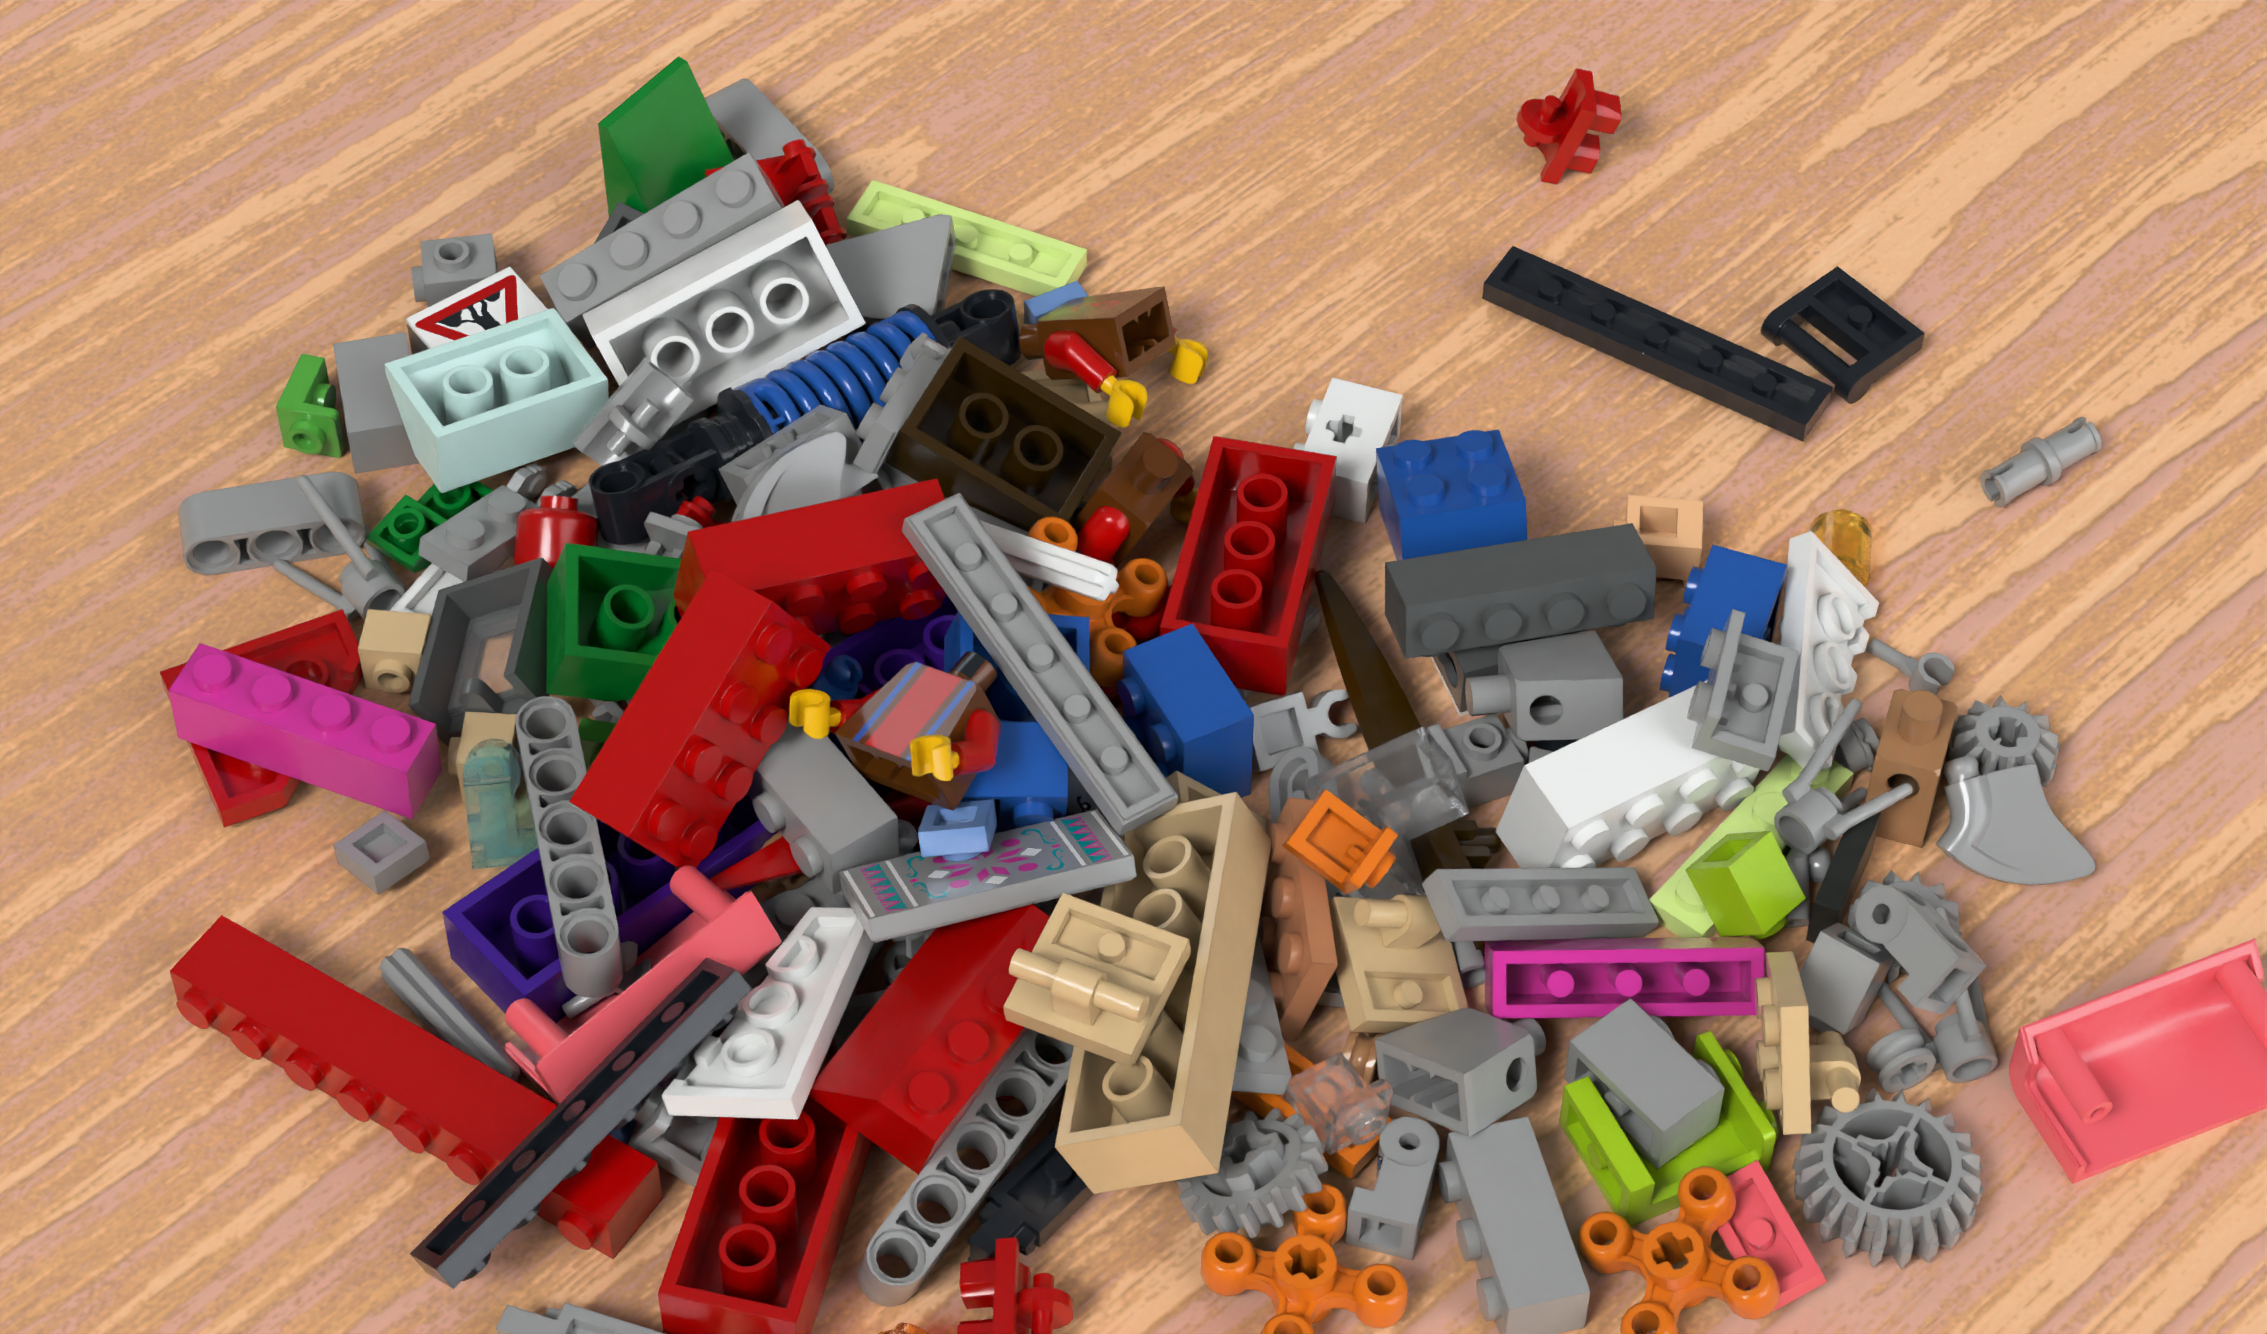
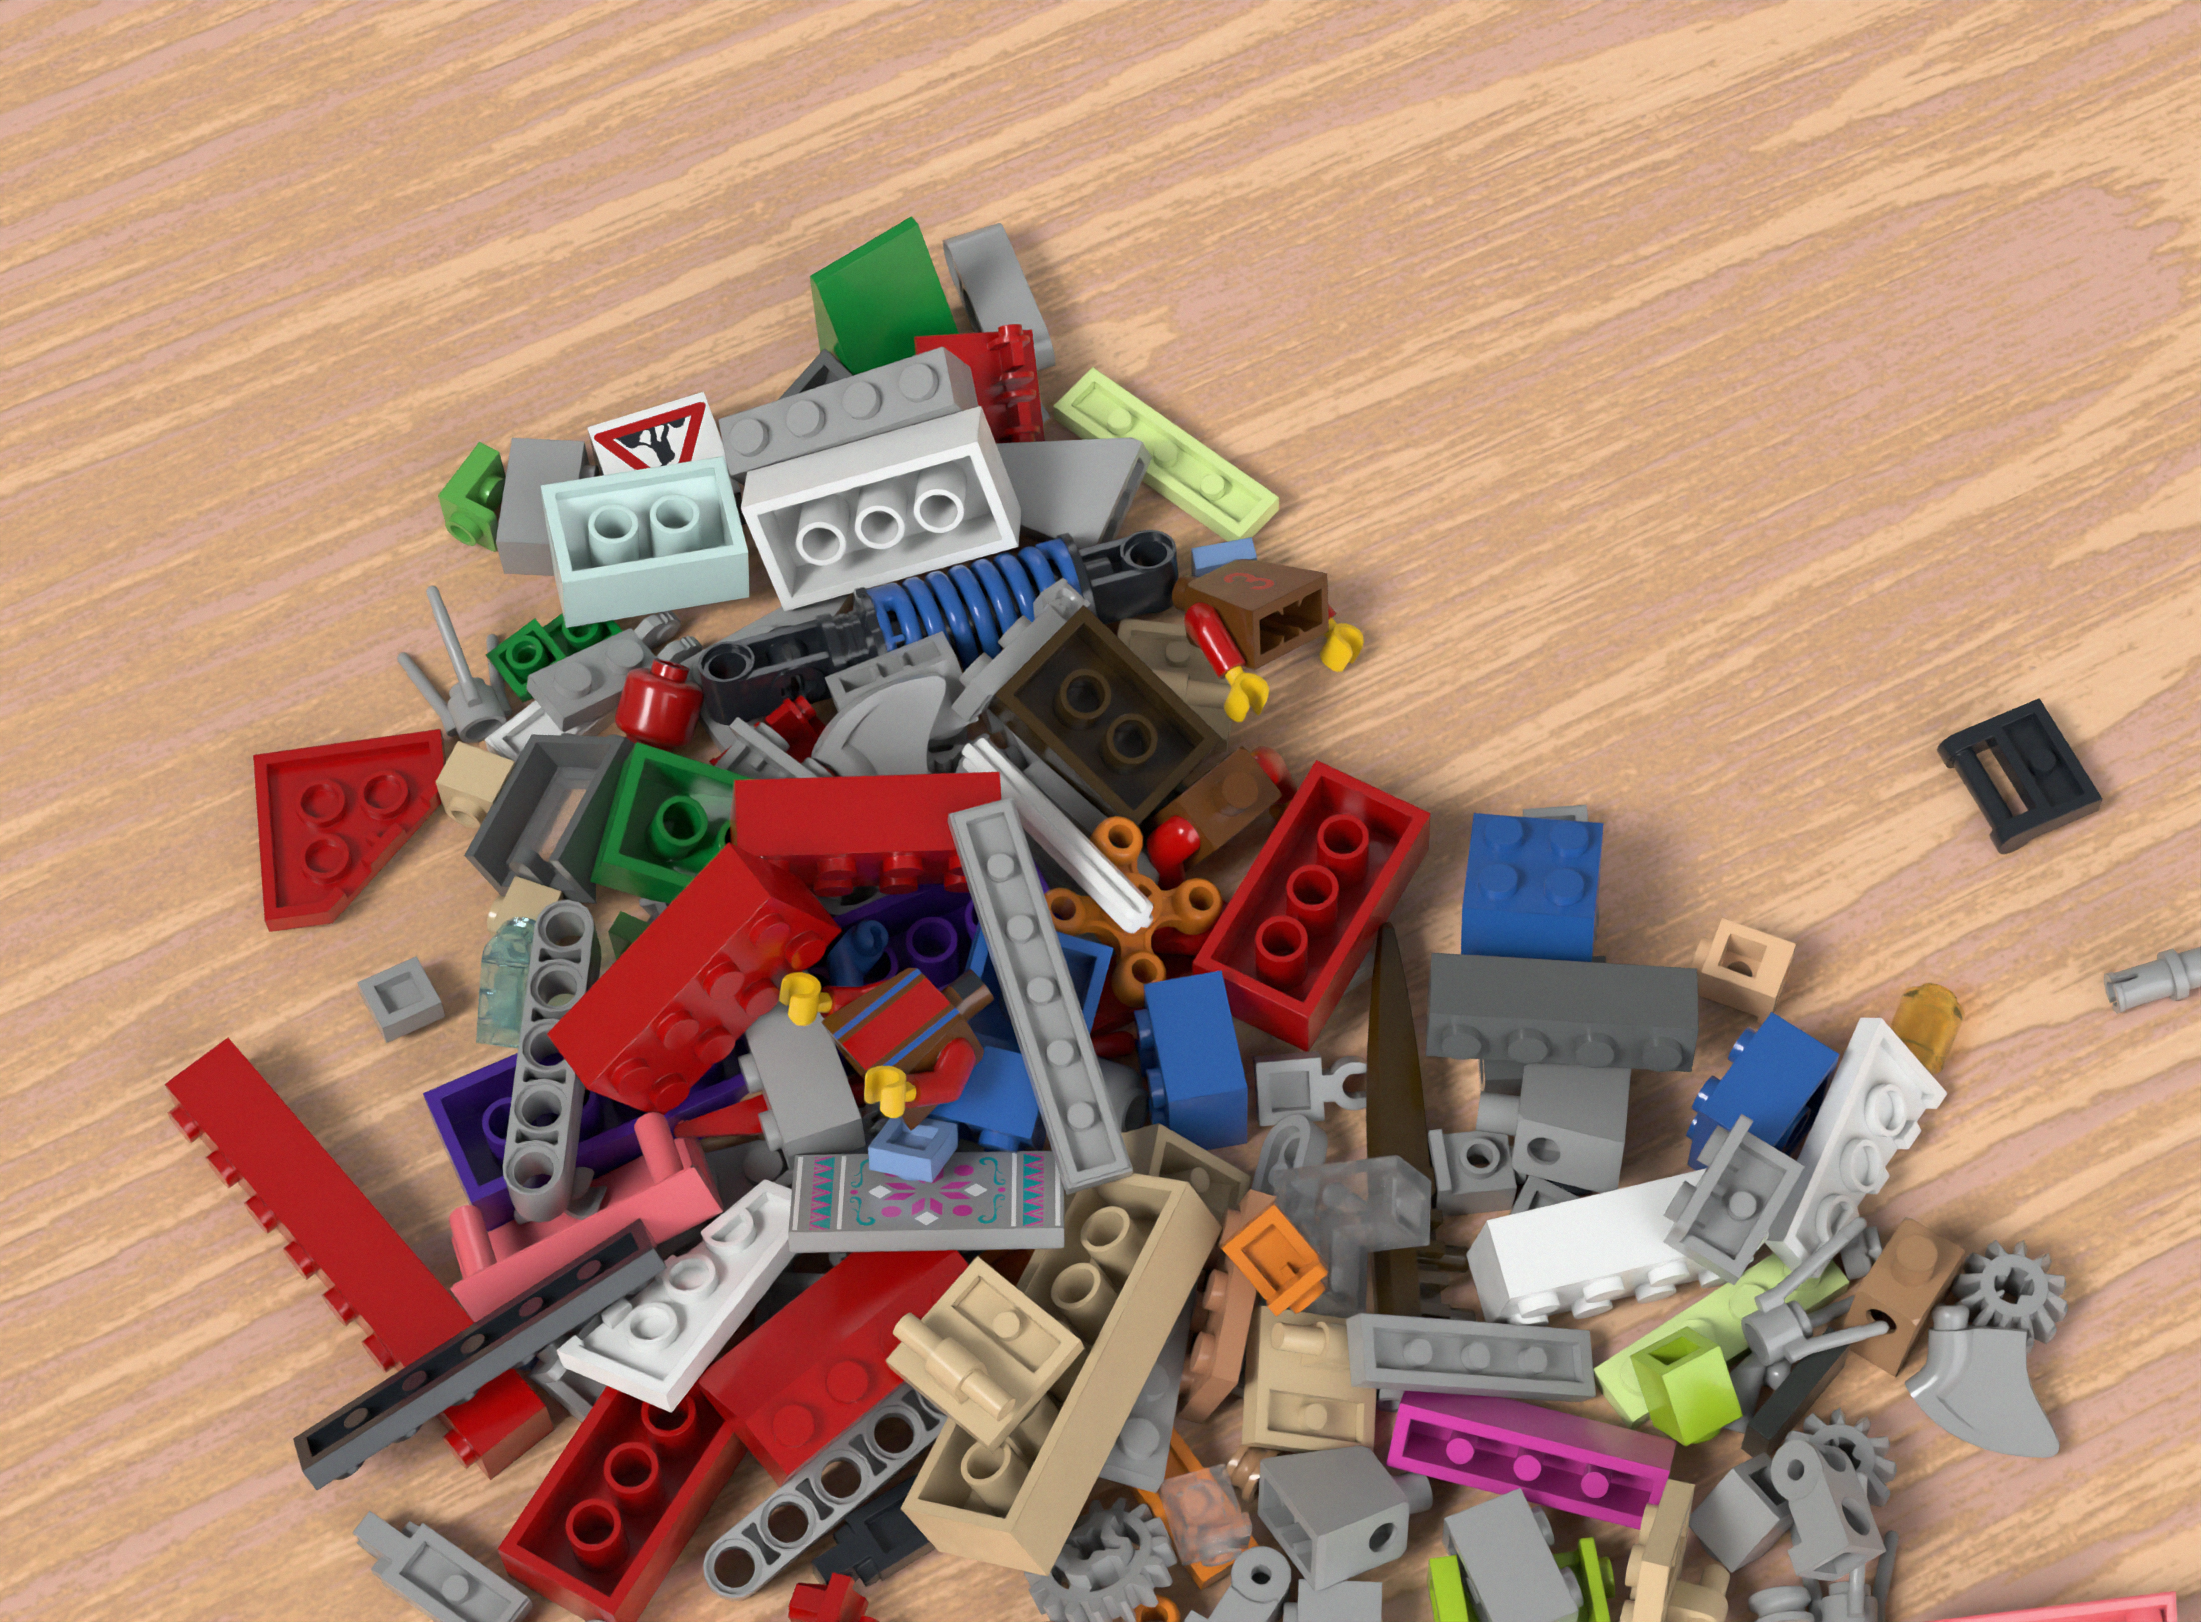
camera: 20 degrees right, 10 degrees up
dark pink brick [169,643,442,819] -> none
light grey beam [178,472,366,575] -> none
light grey axle [380,948,522,1084] -> none
light grey brick [411,233,498,307] -> none
light grey hips [573,357,694,466] -> none
white brick [1293,377,1403,524] -> none
black plate [1482,246,1833,442] -> none
red hips [1516,68,1622,185] -> none
light grey hand [1868,638,1955,695] -> none

